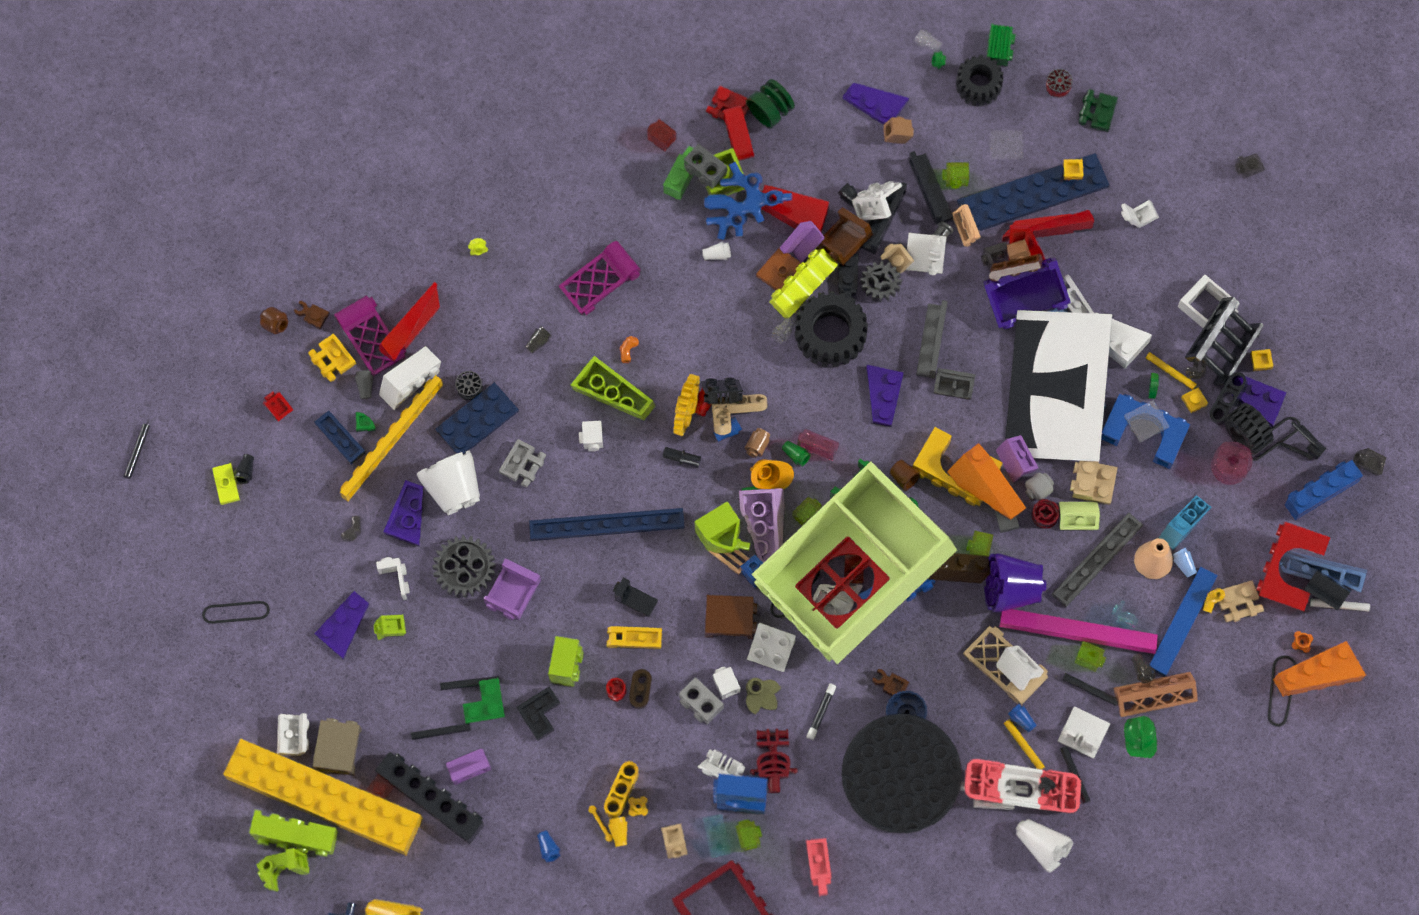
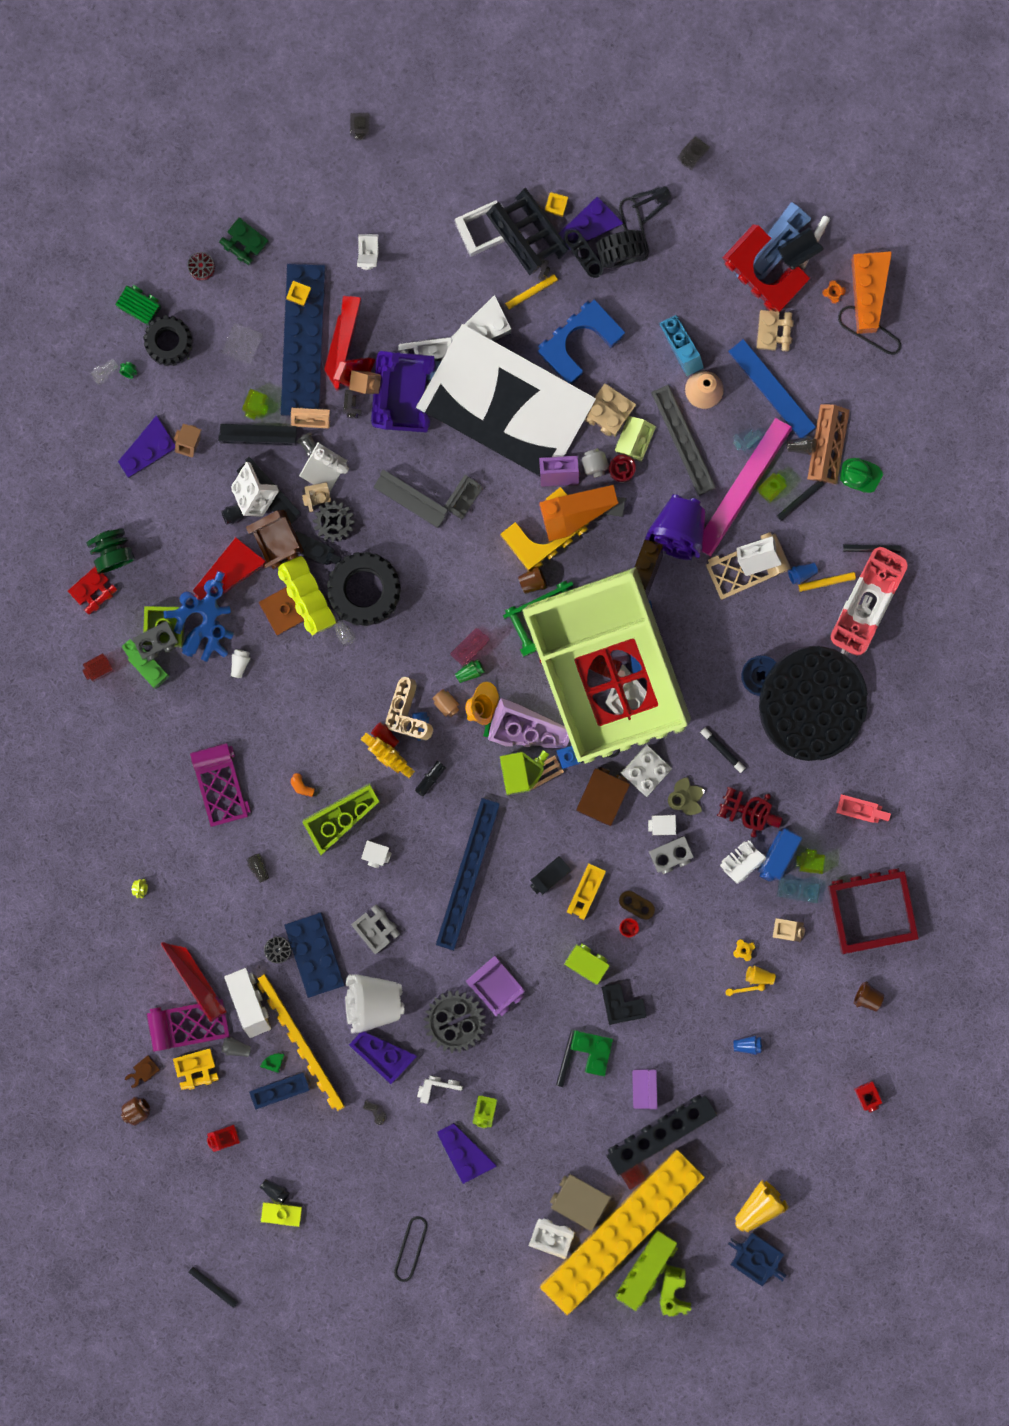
camera: 70 degrees left, 15 degrees up
black bar [411,723,471,740] -> none
yellow beam [604,761,639,818] -> none
black hinge [701,377,743,404] -> none
red beam [722,106,754,161] -> none
medium lavender panel [780,221,824,262] -> none
clear neon green brick [792,496,822,526] -> none
dark purple wing [866,365,904,427] -> none
reddish brown plate [872,669,909,696] -> none
clear neon green brick [966,531,993,556] -> none
reddish brown plate [989,254,1043,282] -> none
white cone [1016,819,1073,872] -> none
black piece [1038,777,1056,794] -> none
white hinge [1058,706,1110,759] -> none
clear piece [1124,400,1170,443] -> none
green tile [1148,373,1159,399] -> none
light blue cone [1172,548,1197,578] -> none
yellow plate [1181,387,1208,413] -> none
yellow arm [1202,588,1225,613] -> none
clear pink brick [1211,442,1253,485] -> none
blue brick [1285,460,1363,521] -> none

